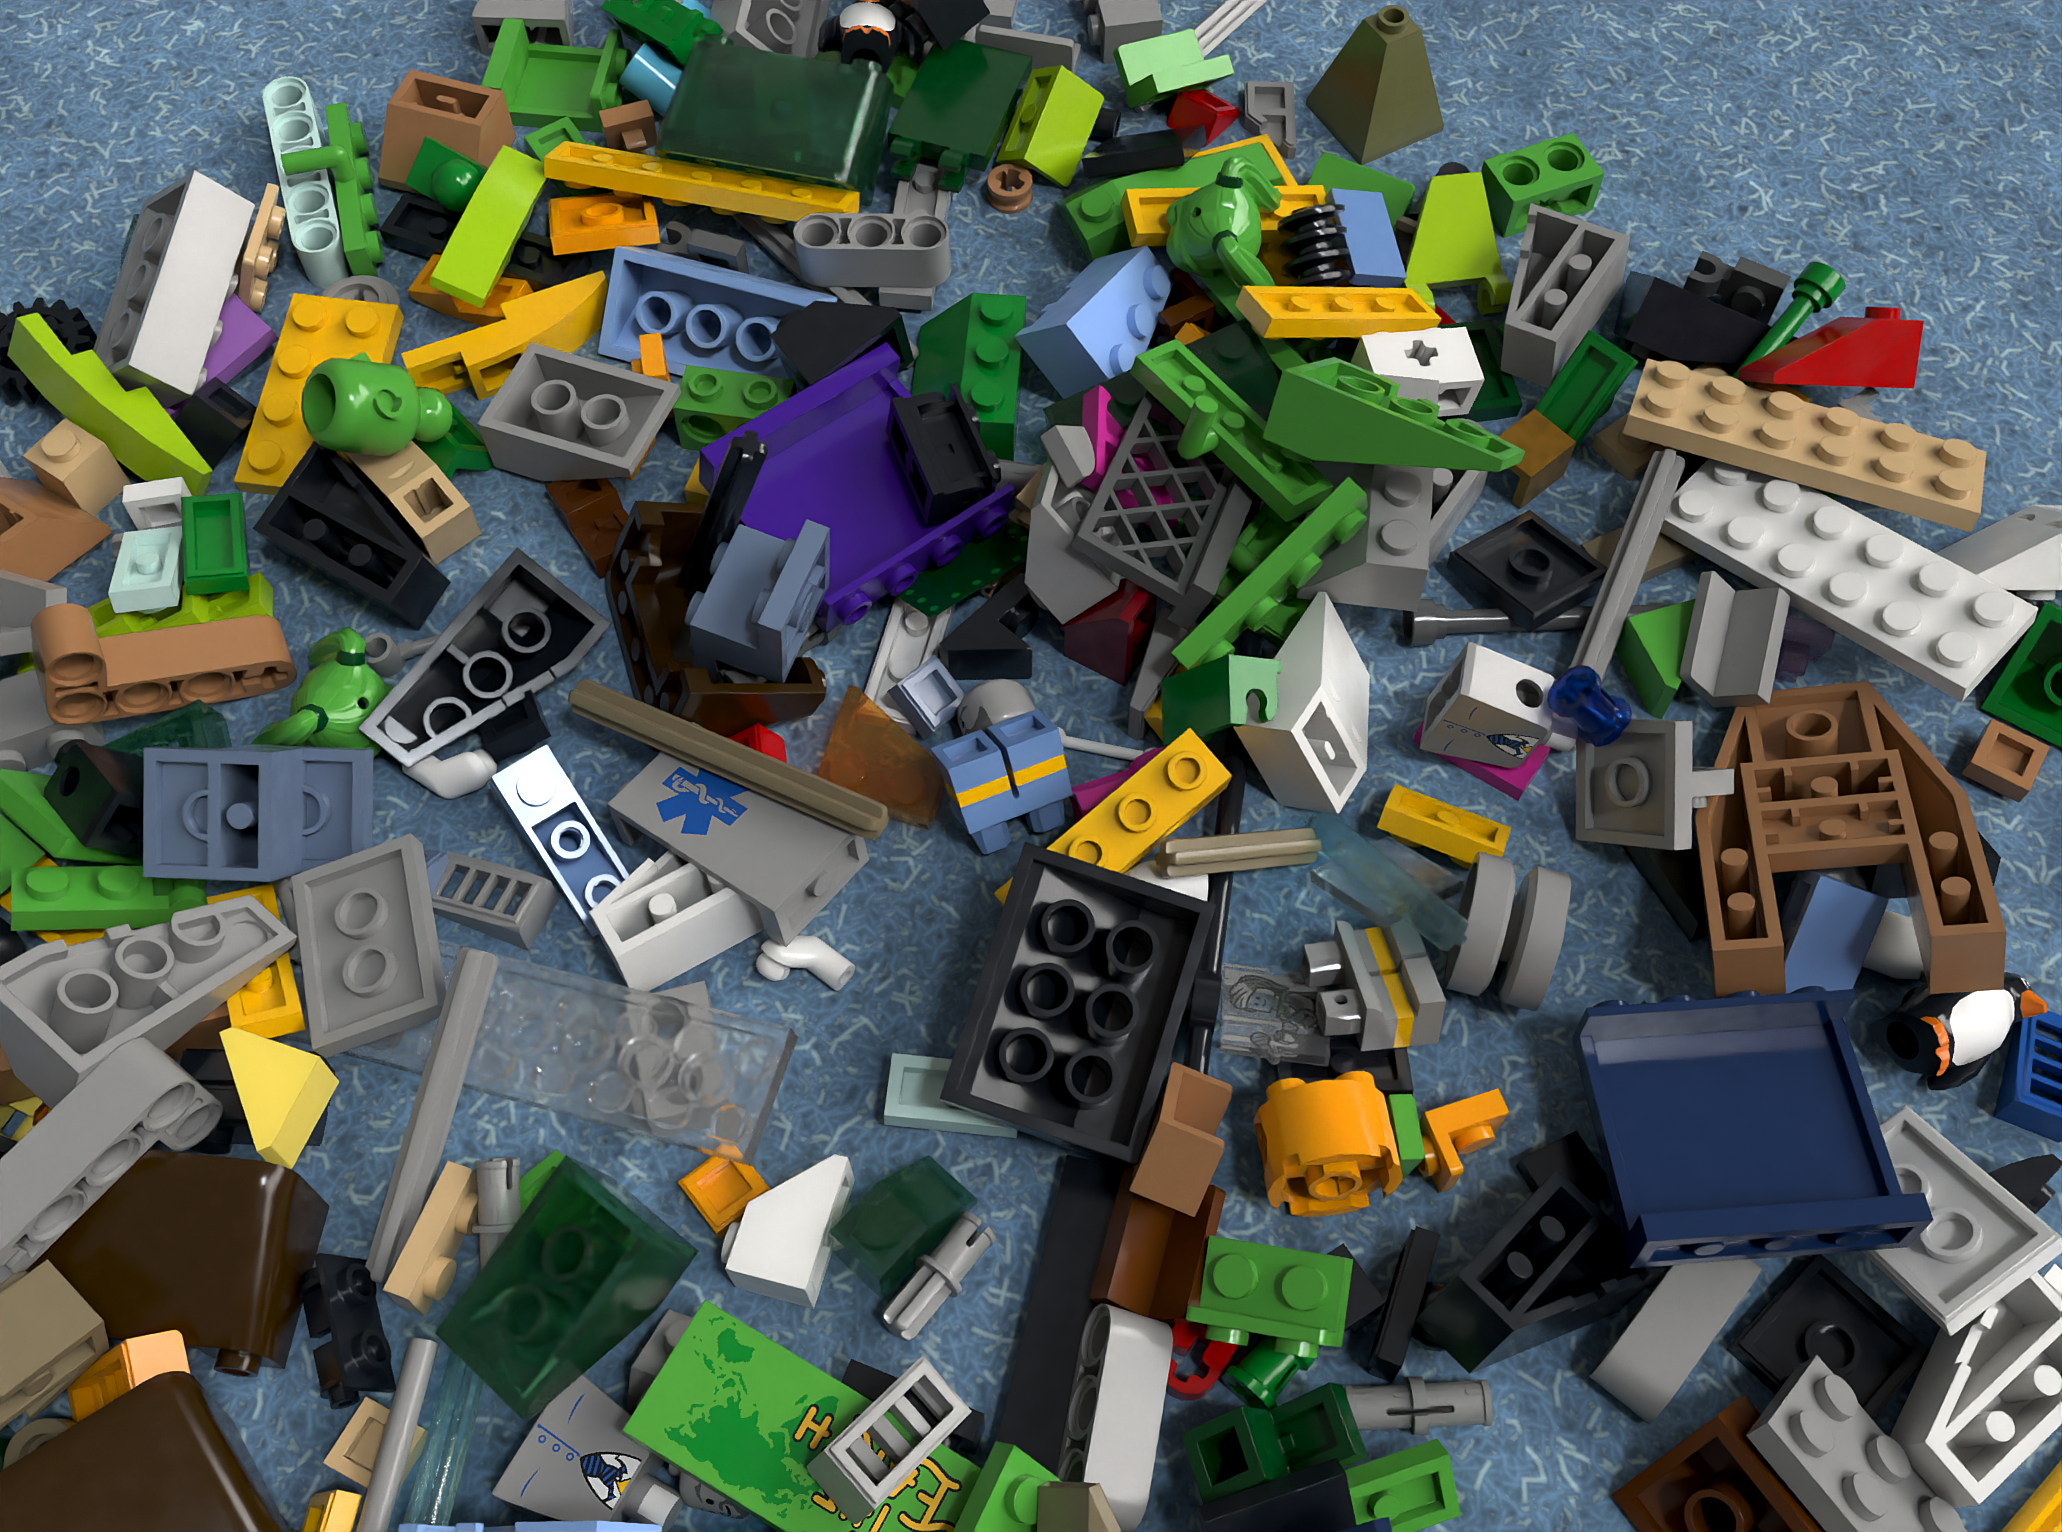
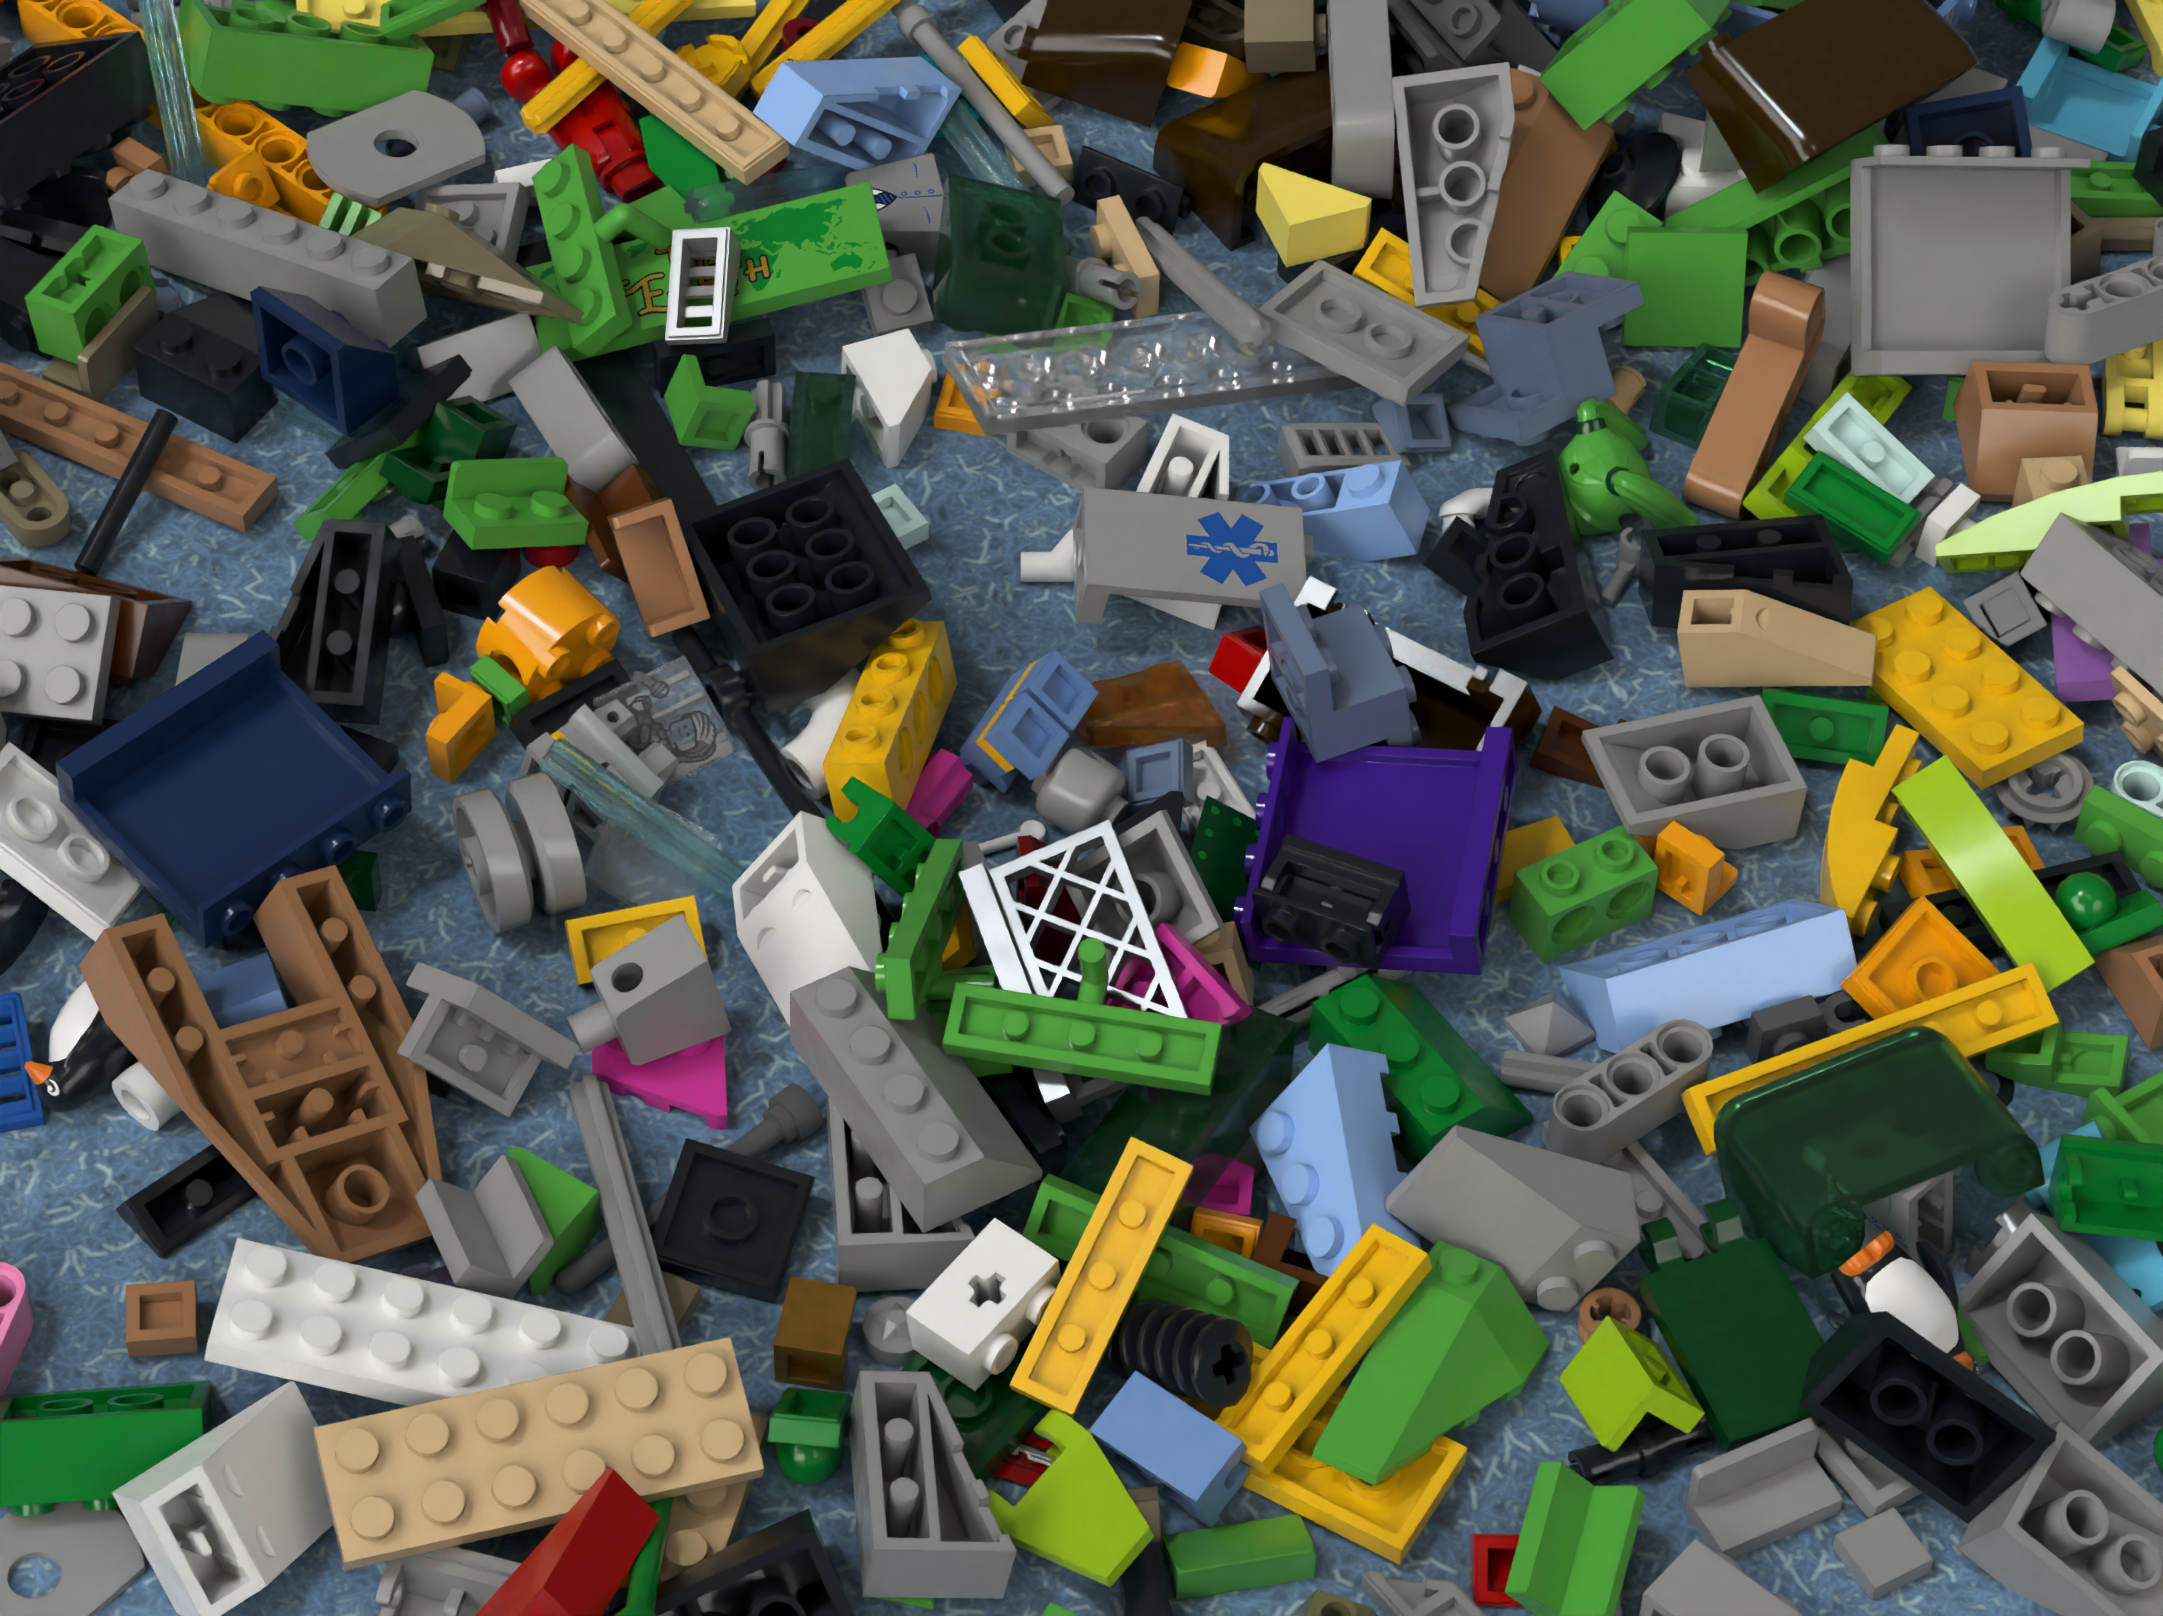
camera: 140 degrees right, 10 degrees down
black torso [44,739,144,857] -> none
bright green piece [301,352,453,456] -> none
dark tan axle [568,679,890,840] -> none
medium nougat tile [599,99,658,155] -> none
black axle [678,430,768,595] -> none
black slope [769,301,914,392] -> none
light grey tile [1040,425,1095,488] -> none
black tile [1082,124,1207,179] -> none
dark tan axle [1155,827,1322,878] -> none
bright green hair [1166,155,1282,287] -> none
bright green wedge [1262,357,1525,472] -> none
clear blue bush [1547,665,1632,747] -> none
none -> bright green panel [664,354,755,451]
none -> light grey slope [1385,1125,1641,1312]

